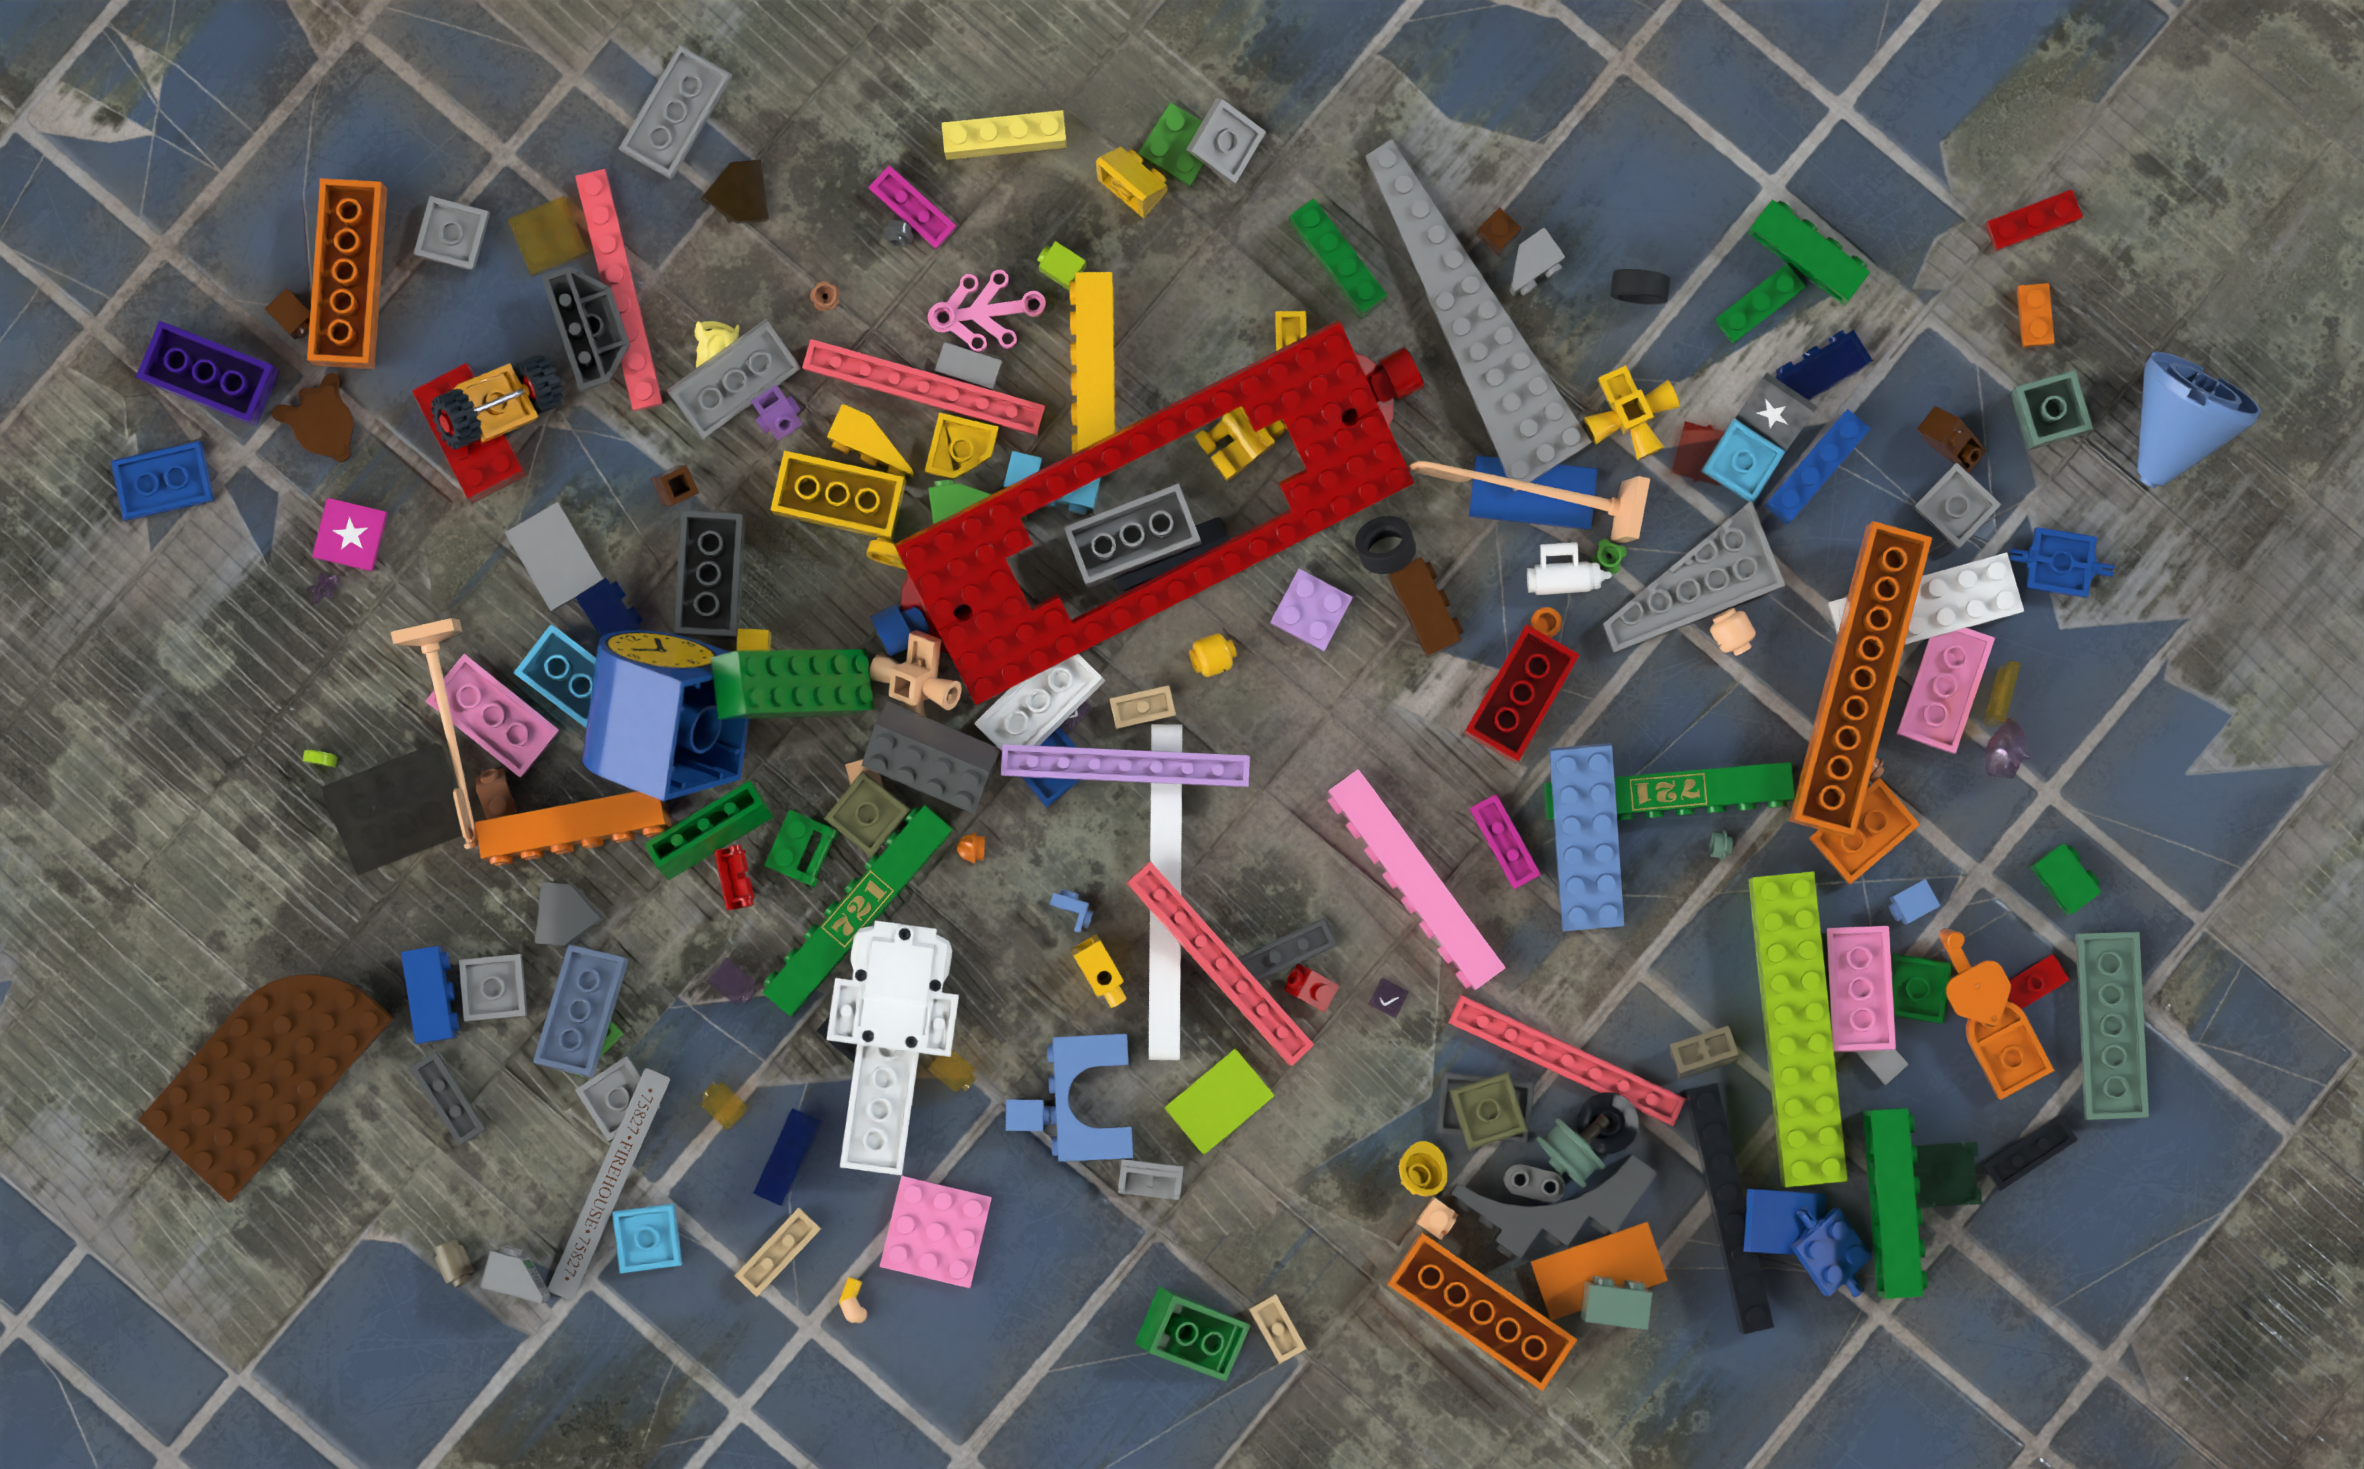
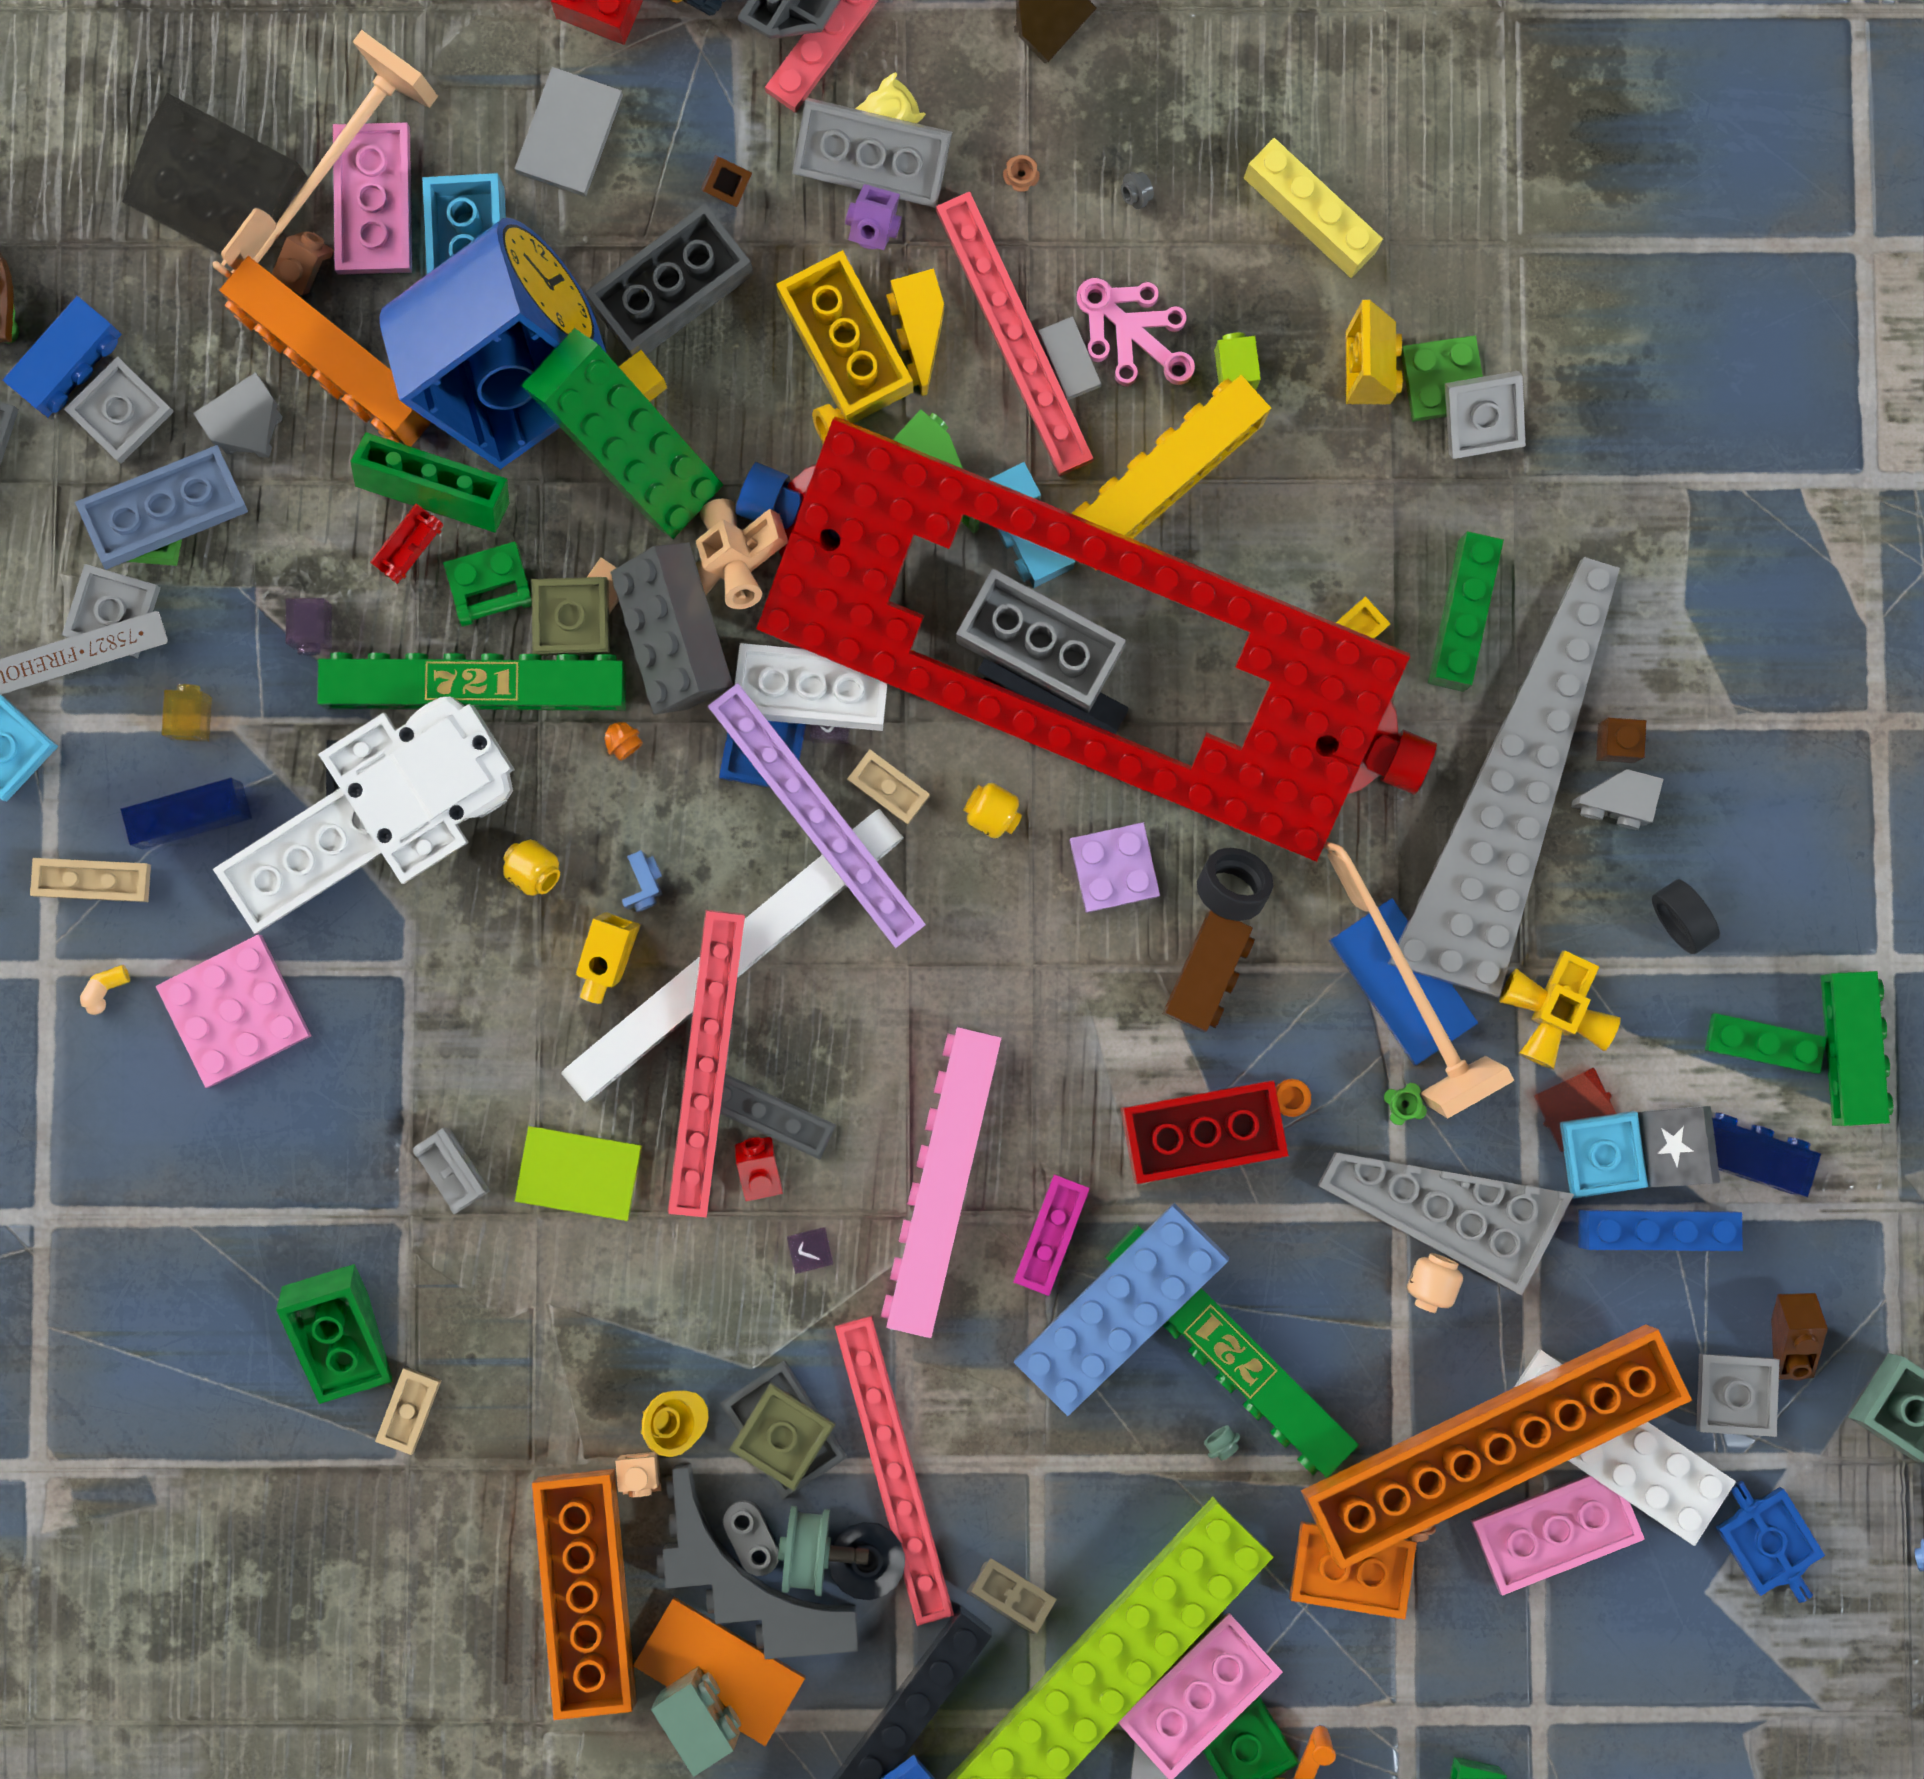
camera: 40 degrees right, 0 degrees up
lime tile [302,749,338,768] -> none
clear blue brick [575,577,643,637] -> none
dark pink plate [868,165,957,250] -> none
yellow plate [924,412,999,480] -> none
clear yellow brick [928,1048,978,1093] -> none
medium blue brick [1006,1100,1050,1131] -> none
medium blue arch [1047,1034,1133,1162] -> none
yellow hips [1194,406,1286,483] -> none
white piece [1527,542,1612,595] -> none
medium blue brick [1888,879,1940,925] -> none
clear yellow tile [1983,660,2021,728] -> none
clear purple hair [1983,717,2031,779] -> none
none -> yellow head [503,839,560,896]

